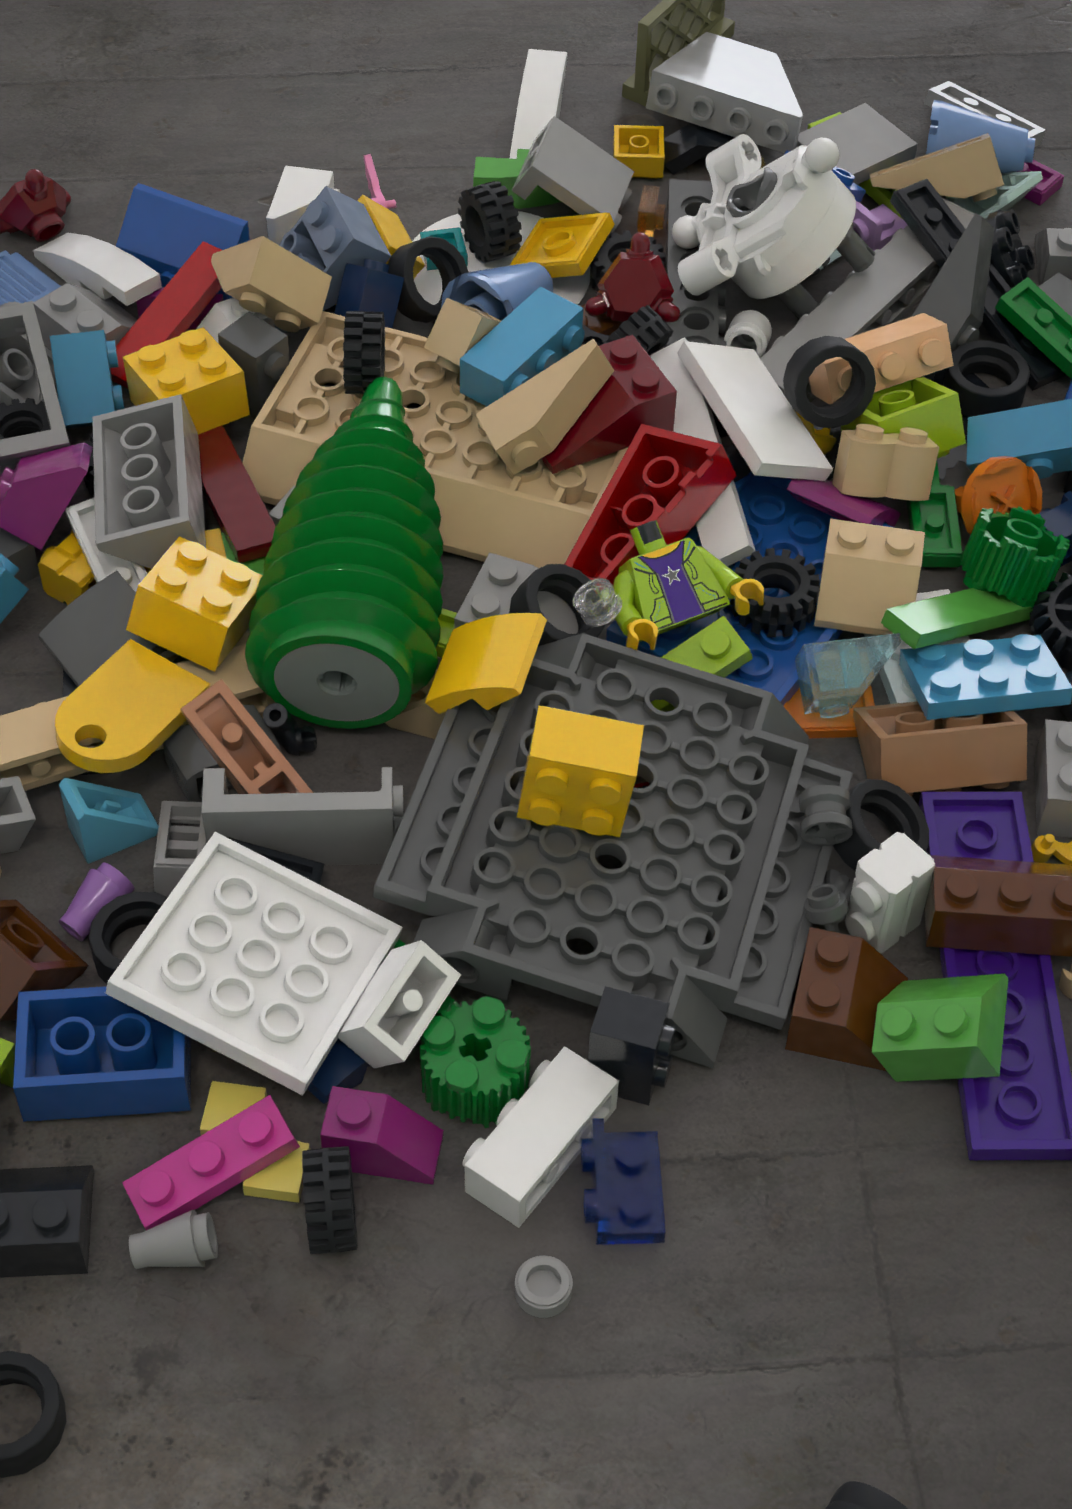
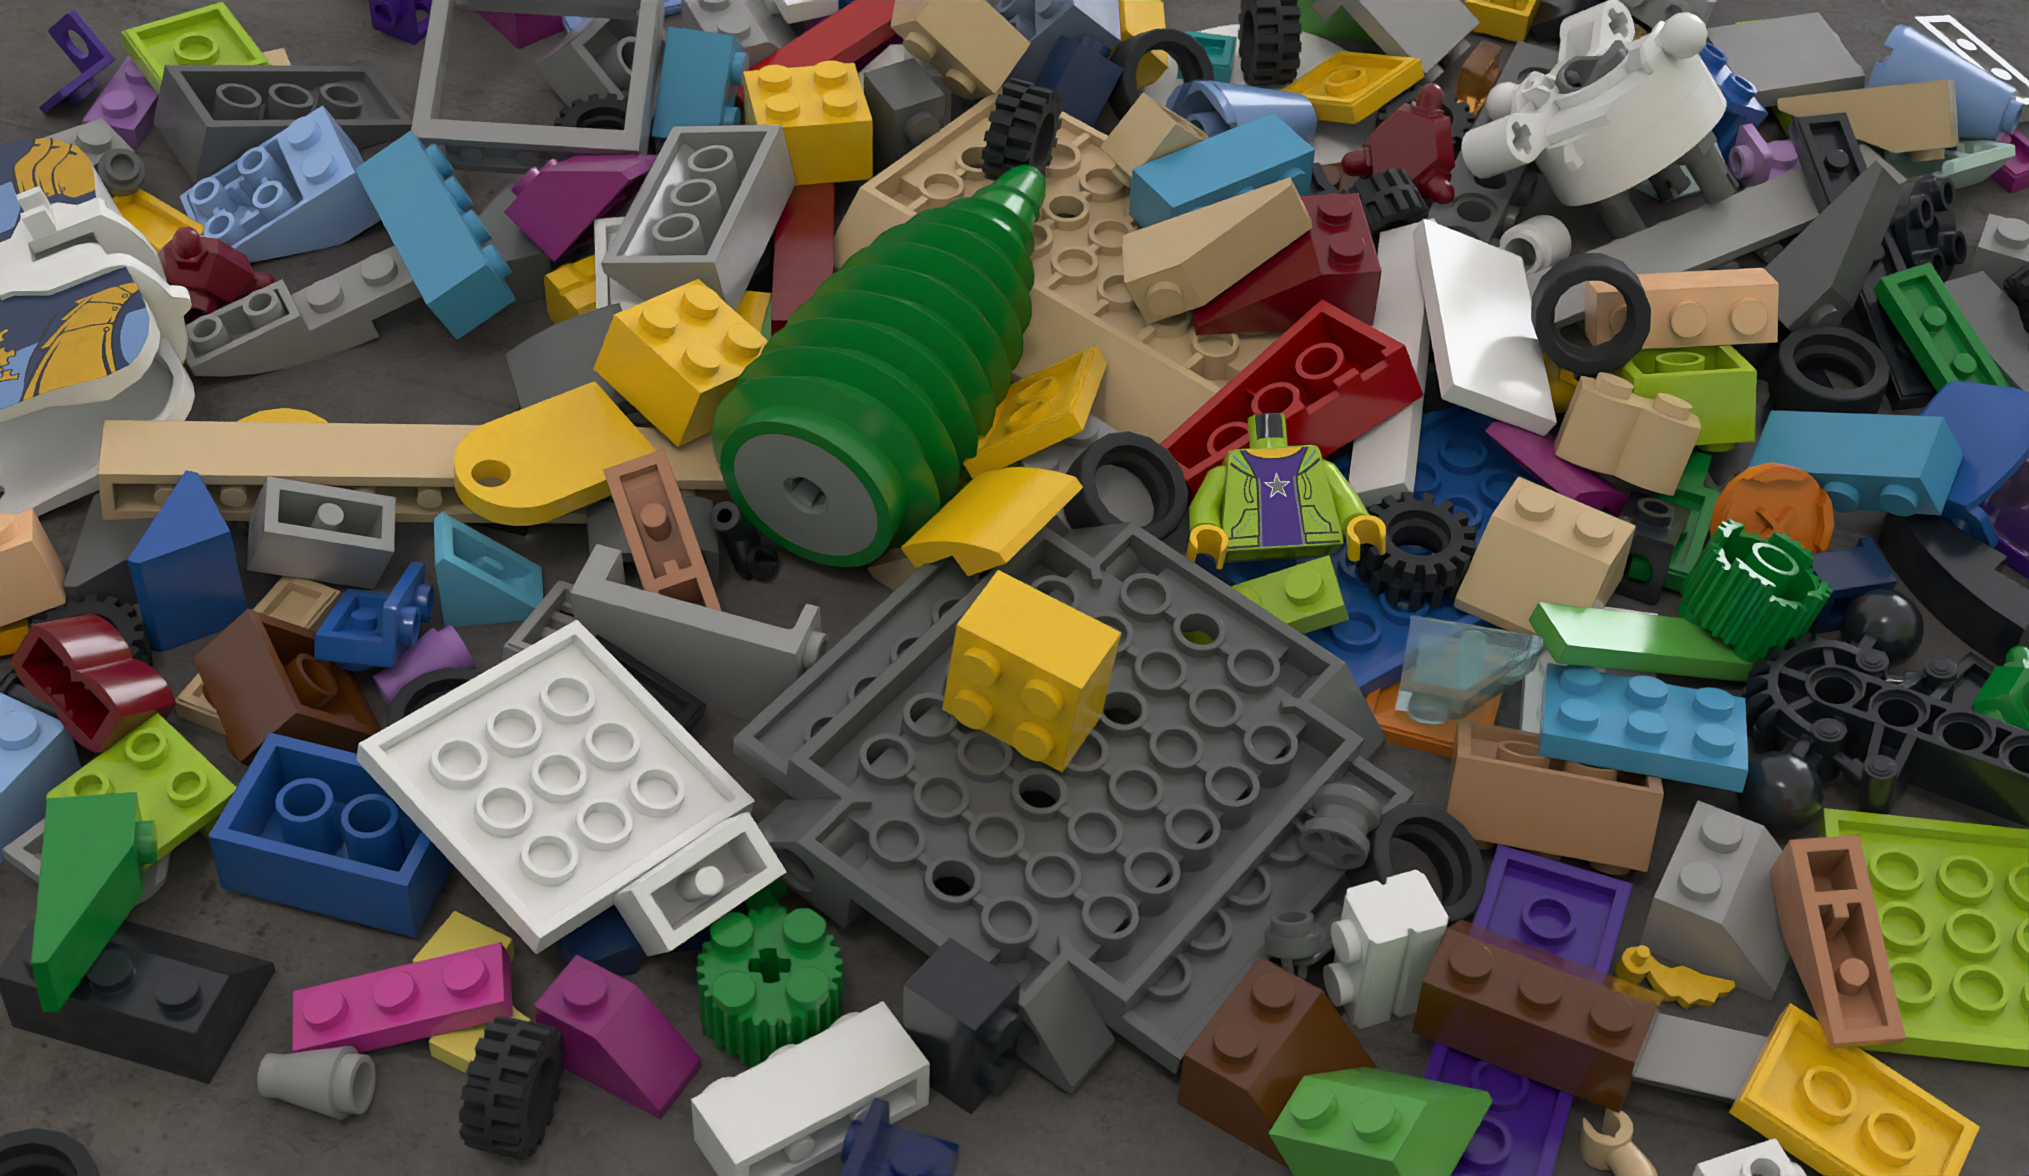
camera: 20 degrees right, 5 degrees down
clear bush [573,578,622,627] -> none
none -> blue bracket [314,562,434,671]
none -> yellow tile [963,345,1107,479]
none -> black bracket [1614,491,1691,605]

